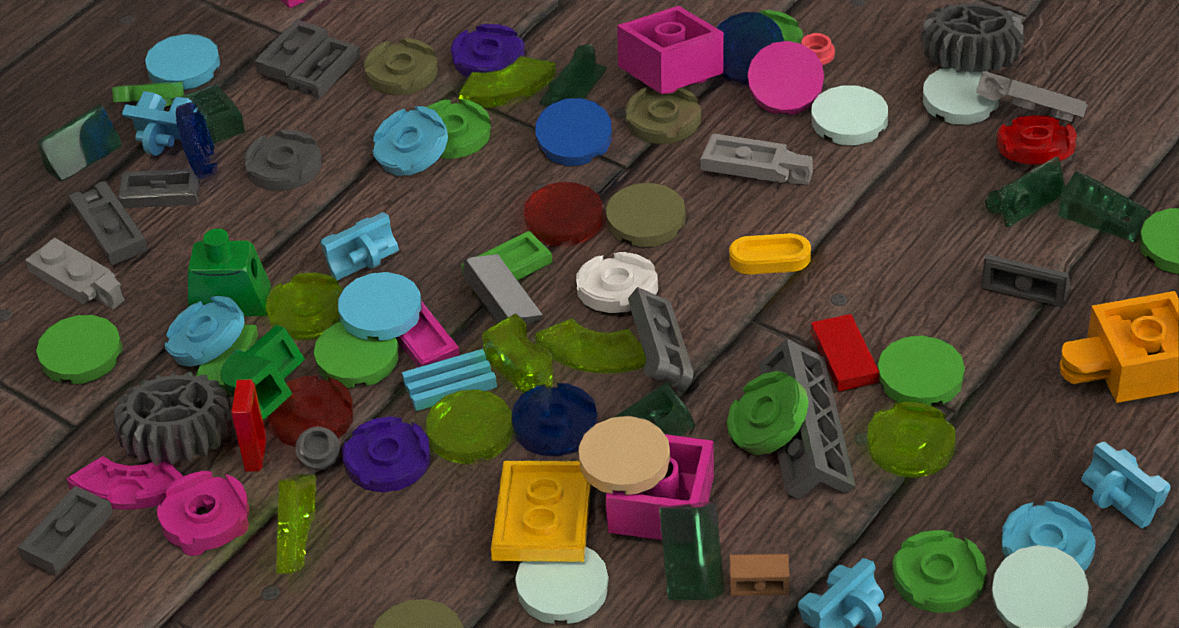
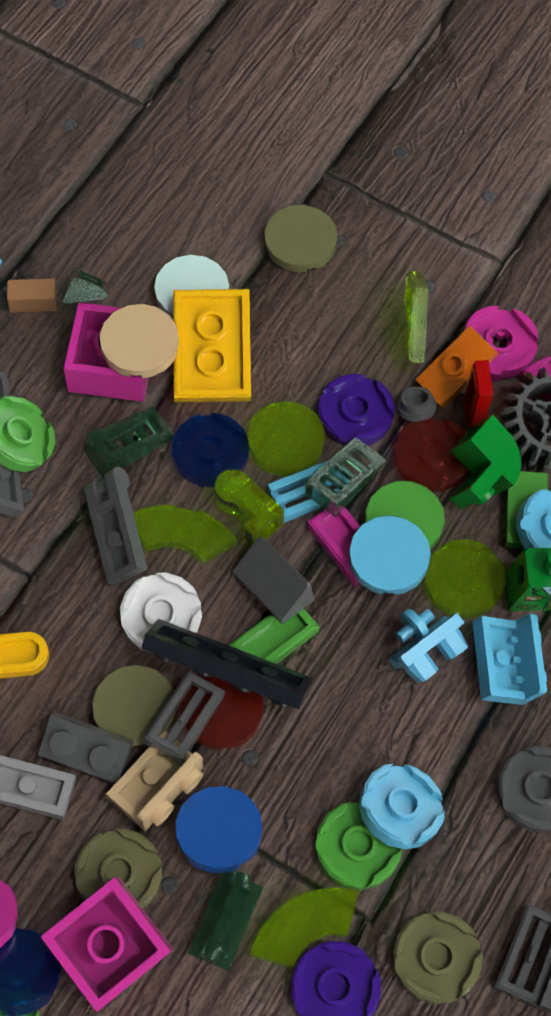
camera: 170 degrees right, 20 degrees up
none -> dark grey plate [38,712,134,783]
none -> tan bracket [106,731,204,832]
none -> black plate [141,619,314,710]
none -> dark grey tile [144,671,225,765]
none -> clear green slope [305,437,386,518]
none -> orange plate [415,326,499,409]
none -> medium azure bracket [472,613,547,705]

